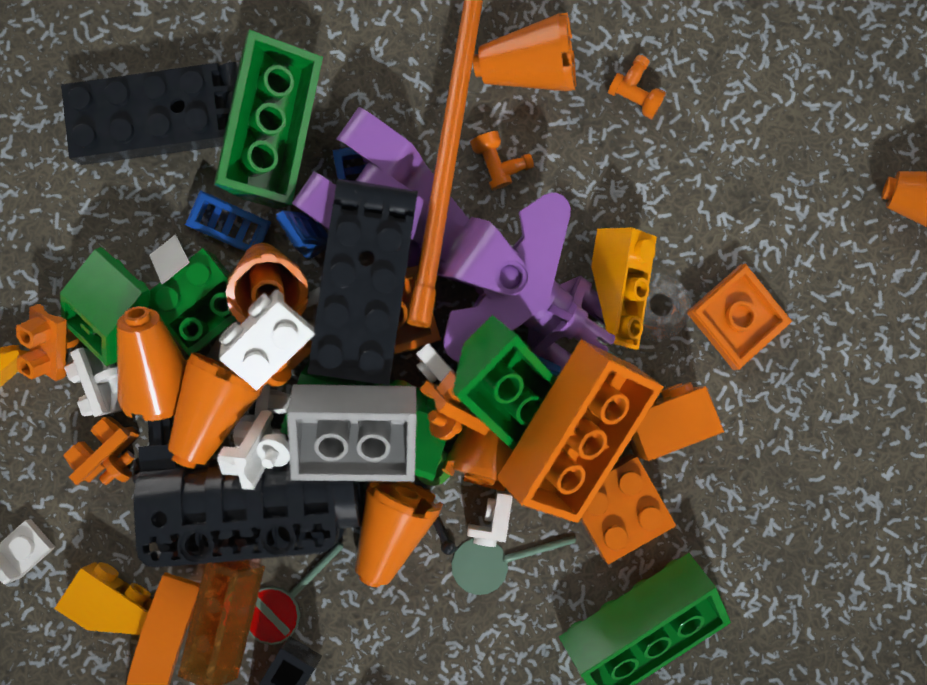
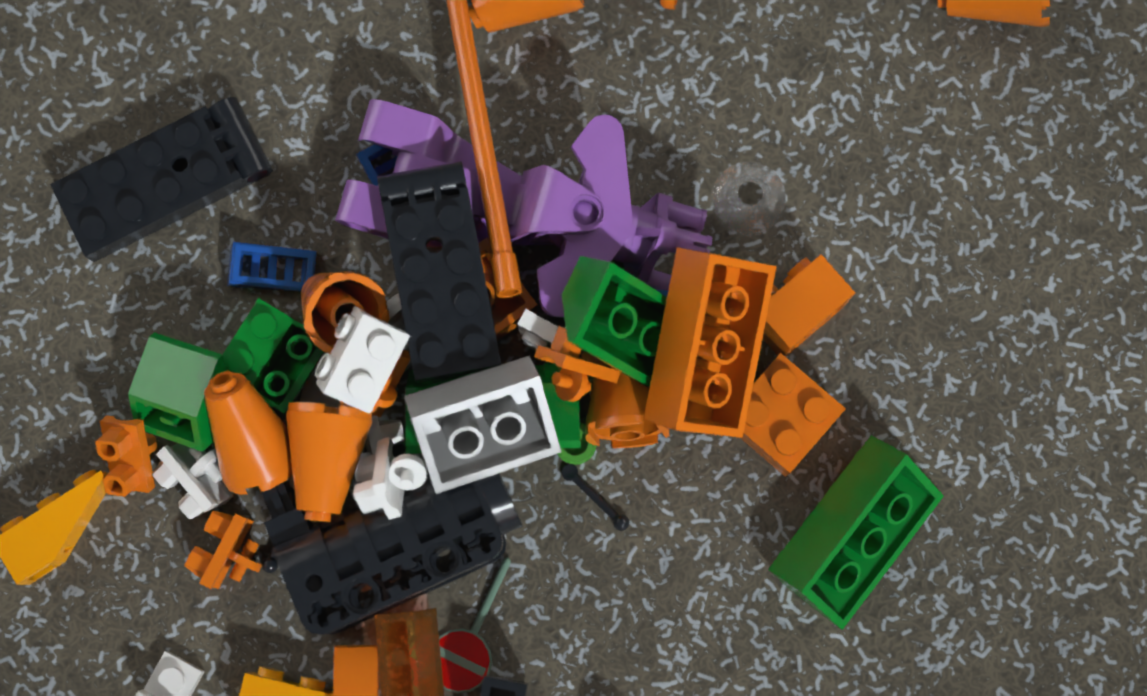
camera: 15 degrees left, 5 degrees down
white sticker [149,234,190,284] -> none
green slope [214,29,323,209] -> none
blue slope [276,210,328,259] -> none
orange cone [355,481,443,587] -> none
sand green piece [452,536,576,595] -> none
white bracket [467,490,513,547] -> none
orange piece [470,131,534,190] -> none
light orange slope [591,227,657,350] -> none
orange plate [686,263,792,370] -> none

